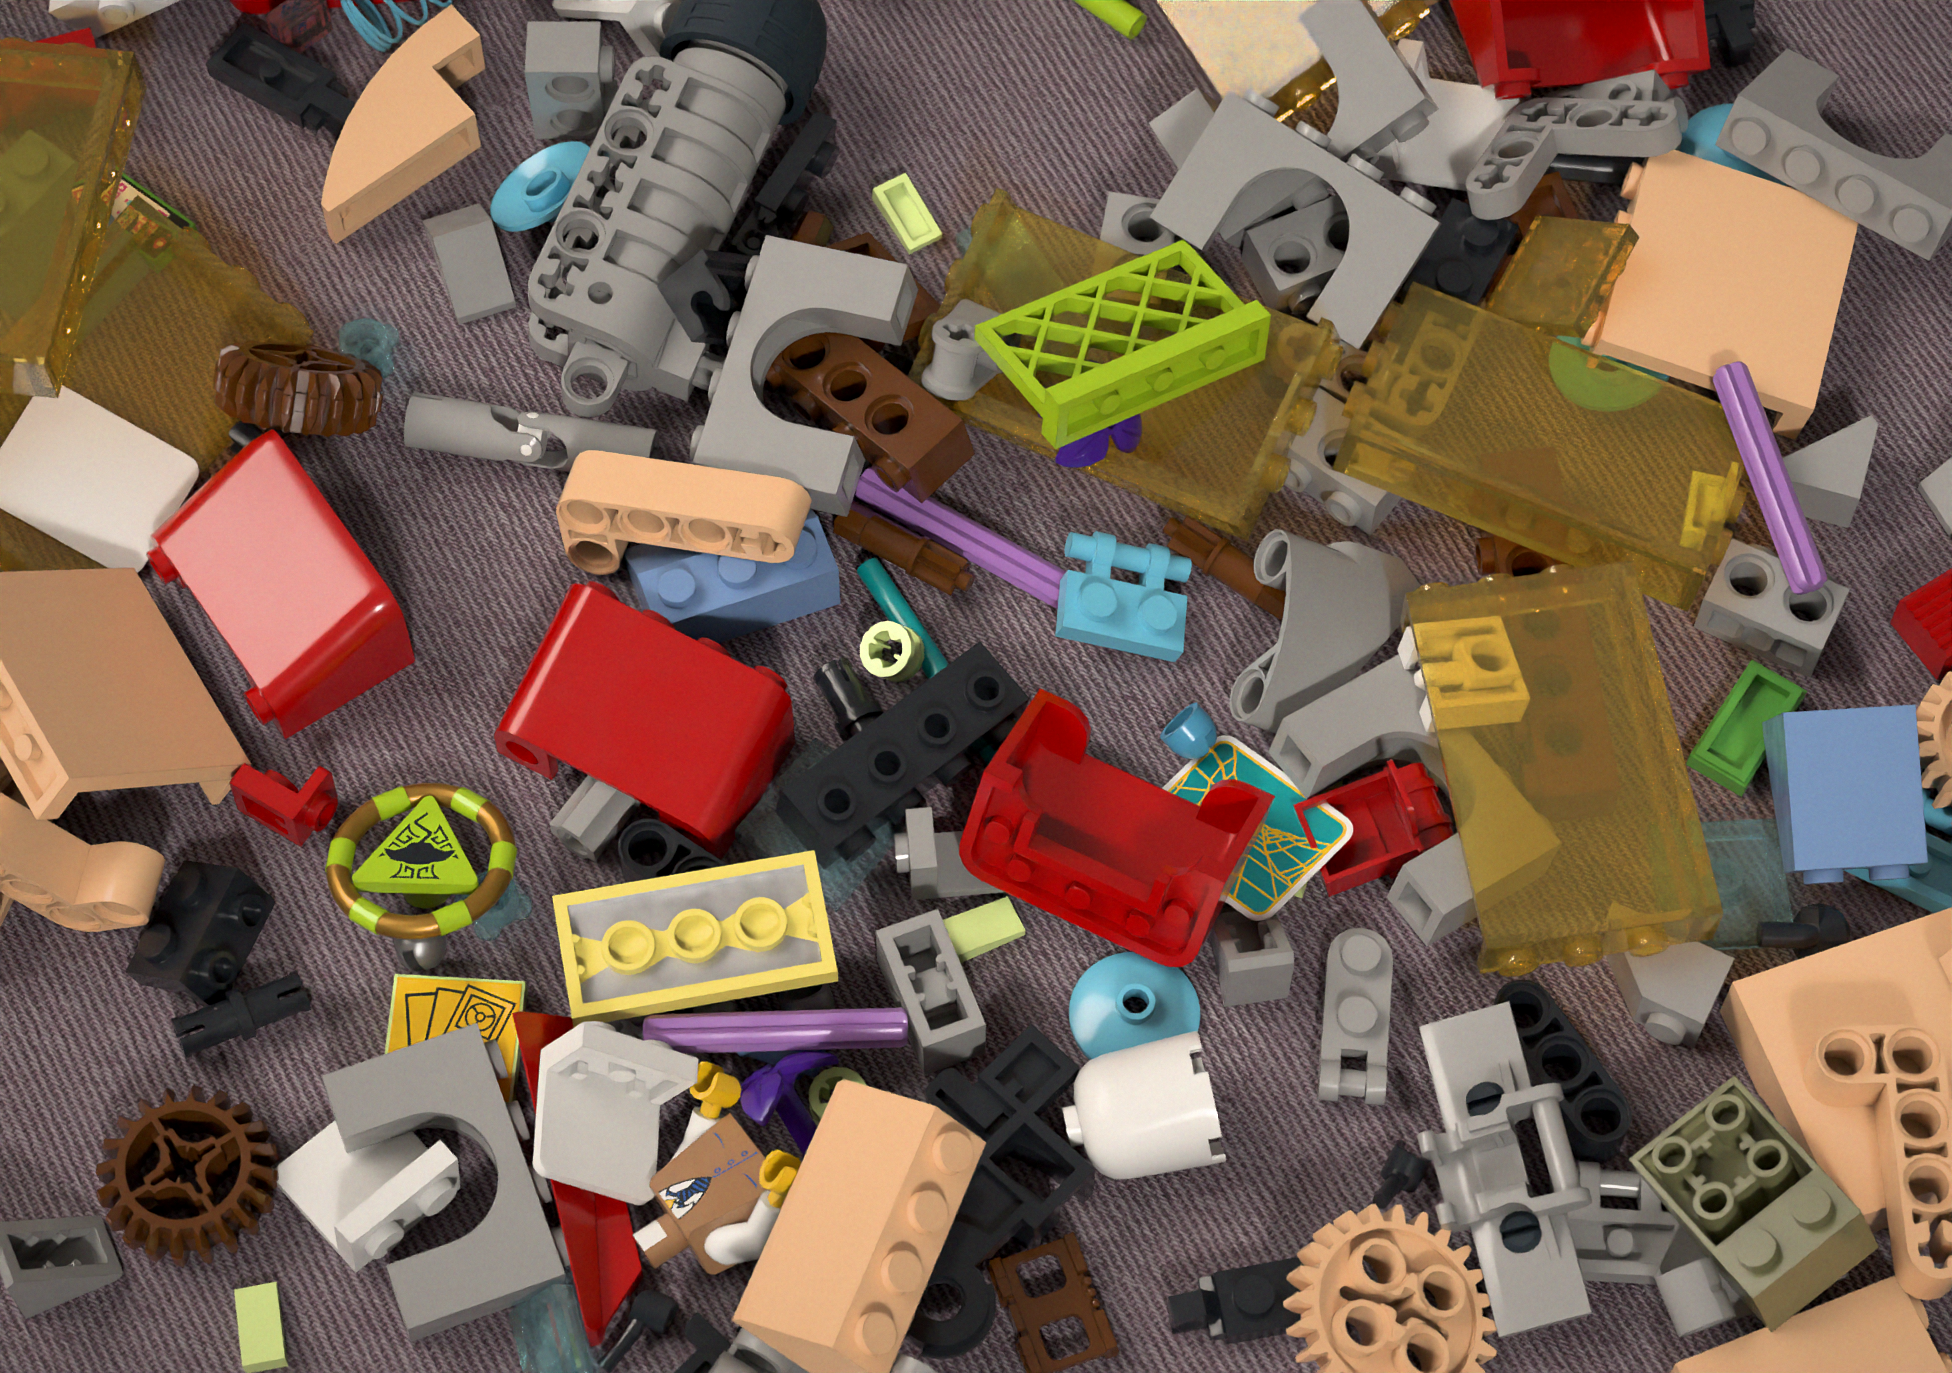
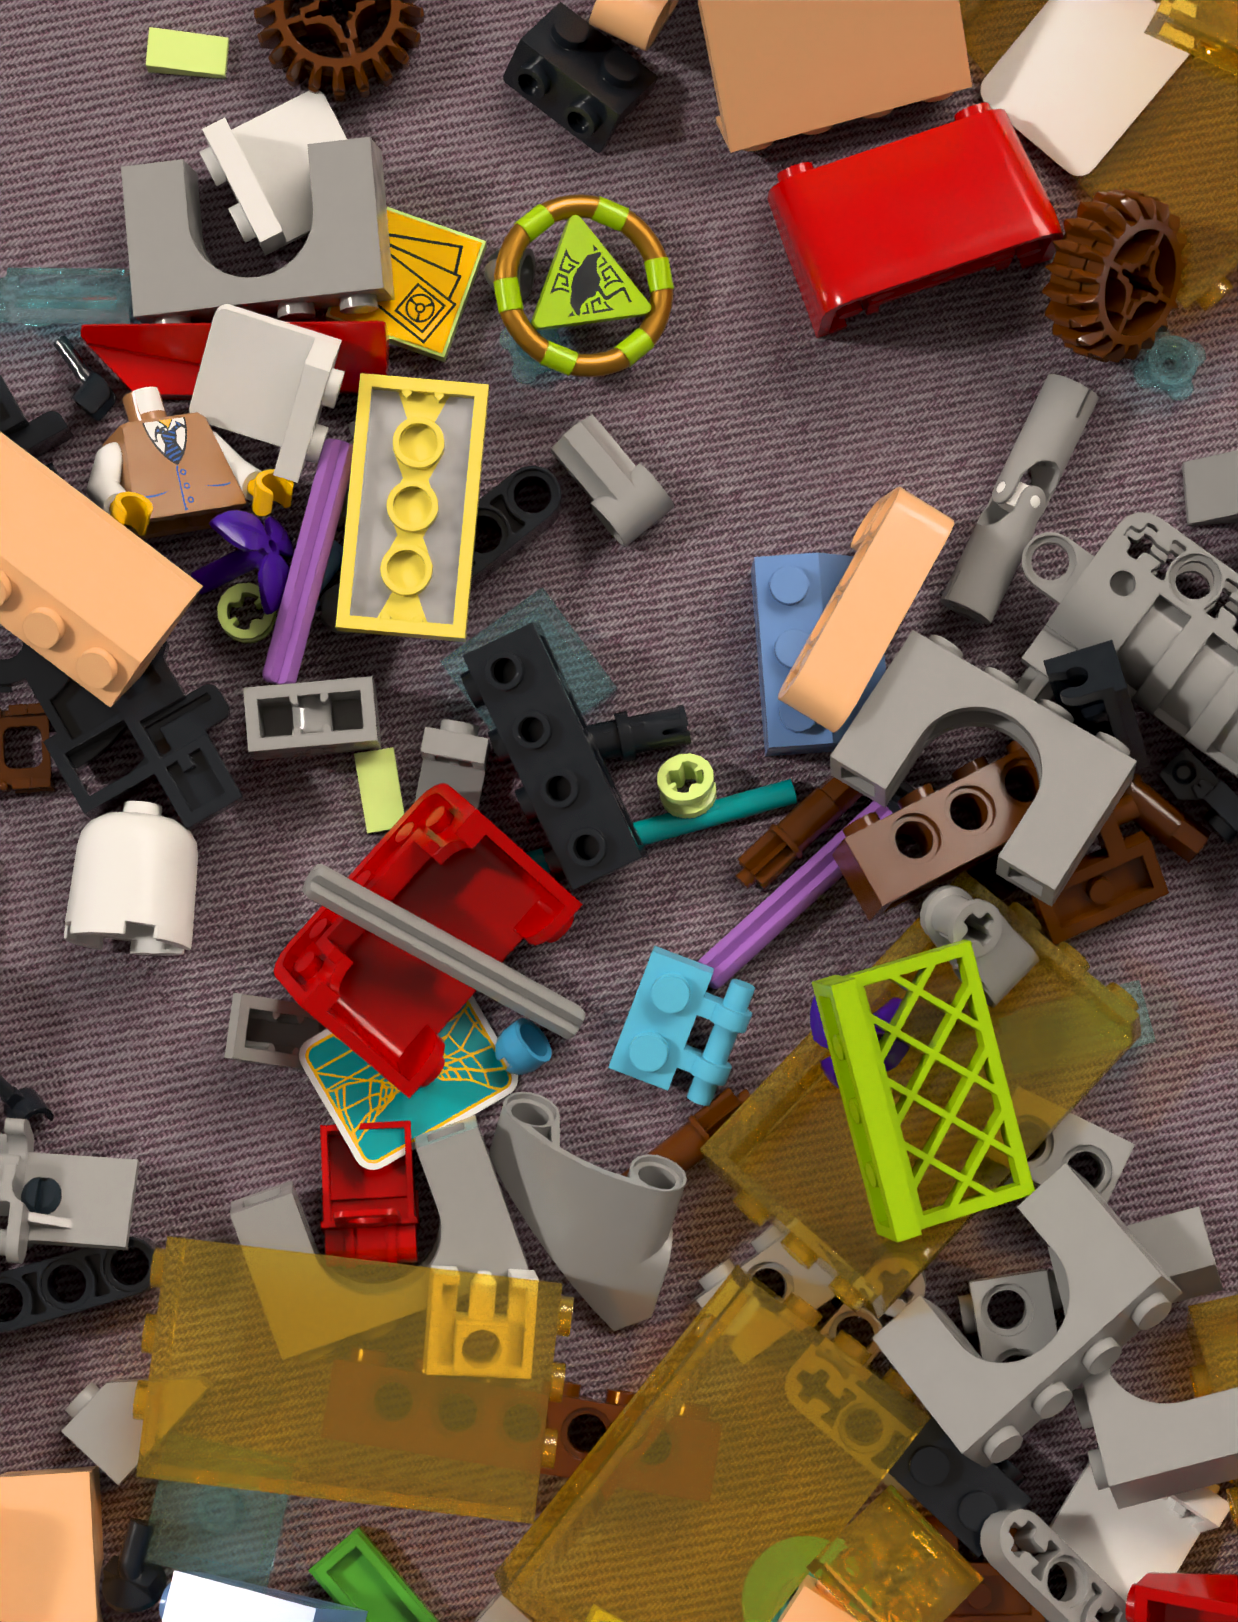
camera: 100 degrees right, 20 degrees up
black pin [170,970,311,1058] -> none
red bracket [229,763,338,847] -> none
red windscreen [494,581,795,861] -> none
yellowish green piece [872,173,943,254] -> none
medium azure dish [1069,952,1200,1060] -> none
light grey plate [1317,928,1393,1106] -> none
none -> light grey axle [302,864,585,1039]

